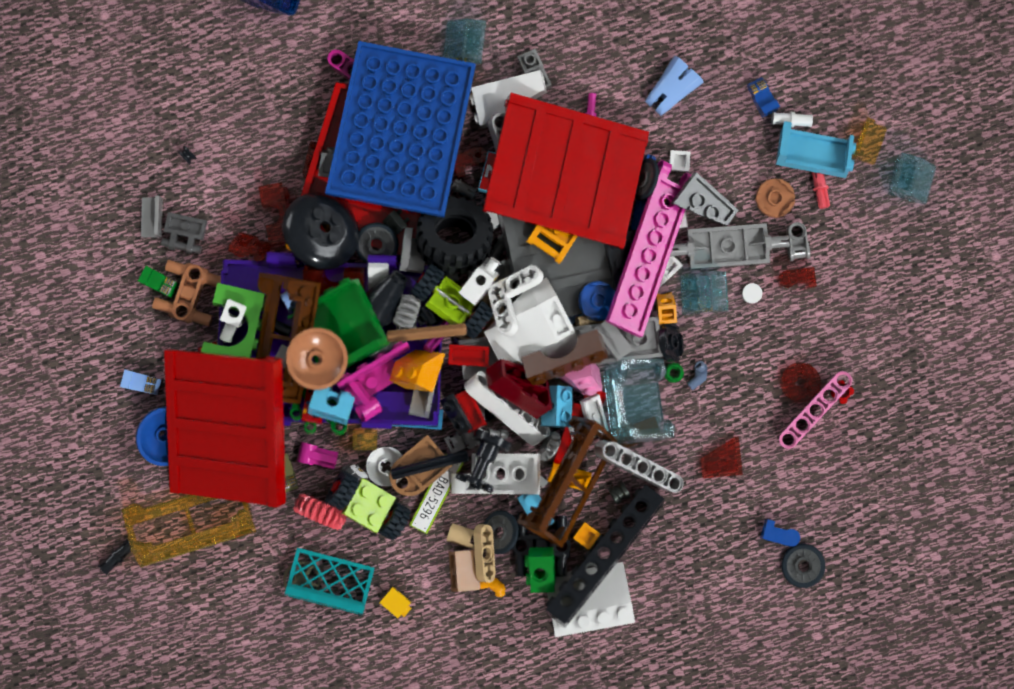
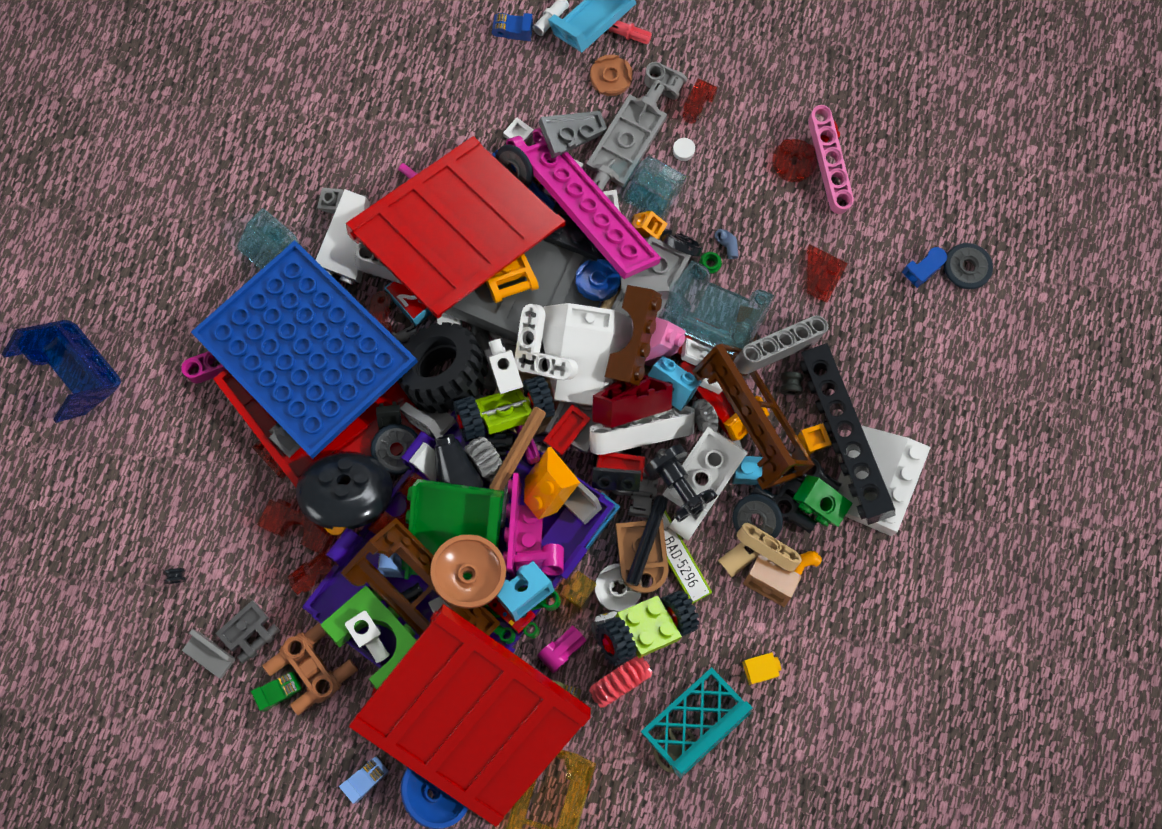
camera: 55 degrees left, 10 degrees down
light blue piece [645,56,704,116] -> none

